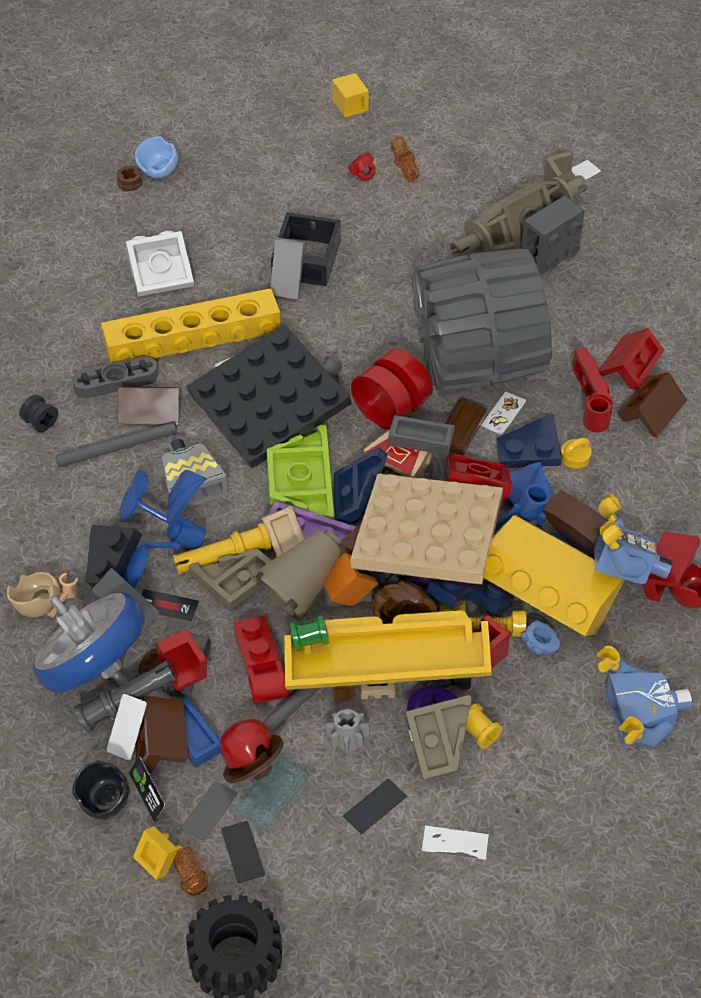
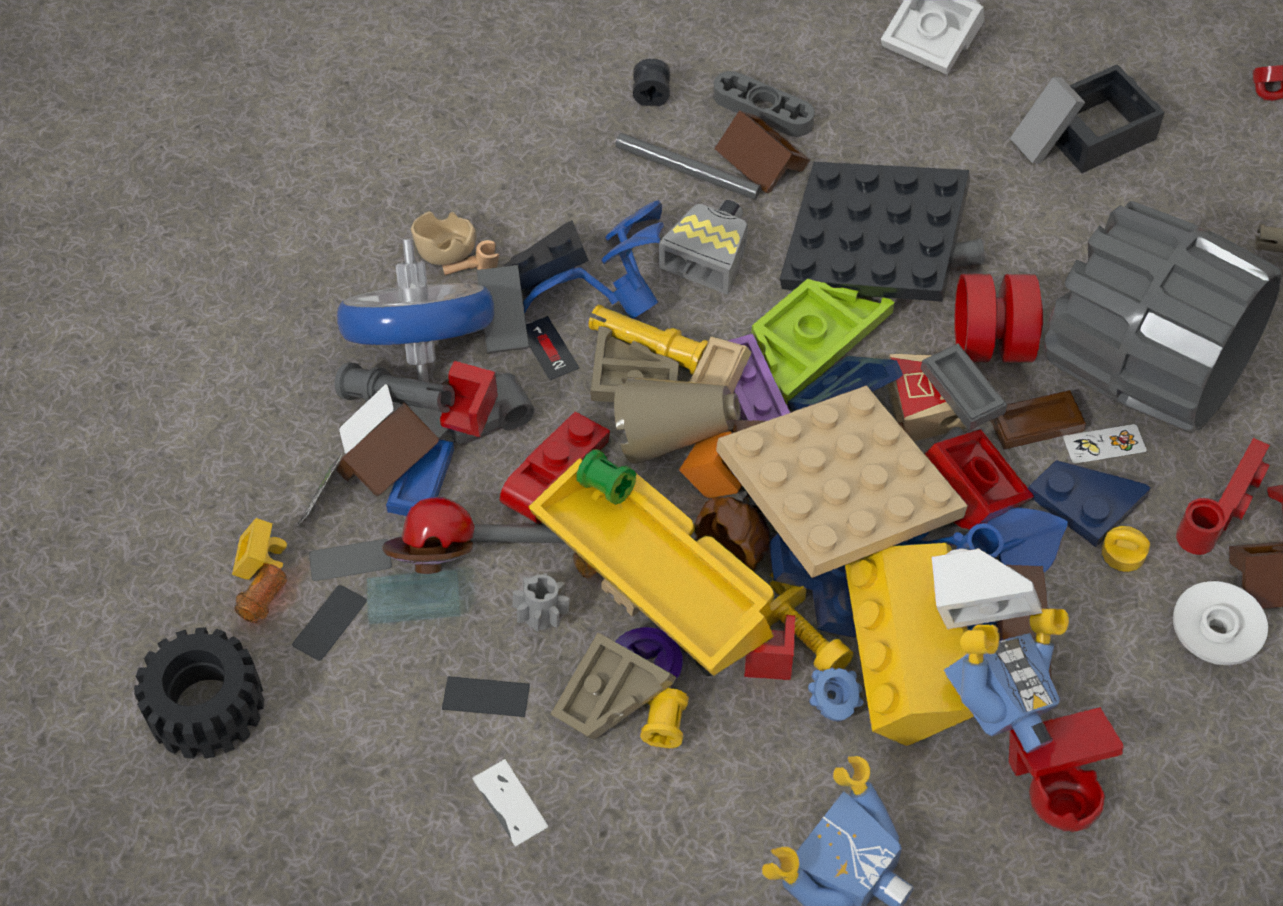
camera: 50 degrees right, 5 degrees up
black hair [72,760,130,820] -> none
yellow brick [101,288,281,363] -> none
none -> white slope [932,549,1042,629]
none -> white dish [1173,581,1268,665]

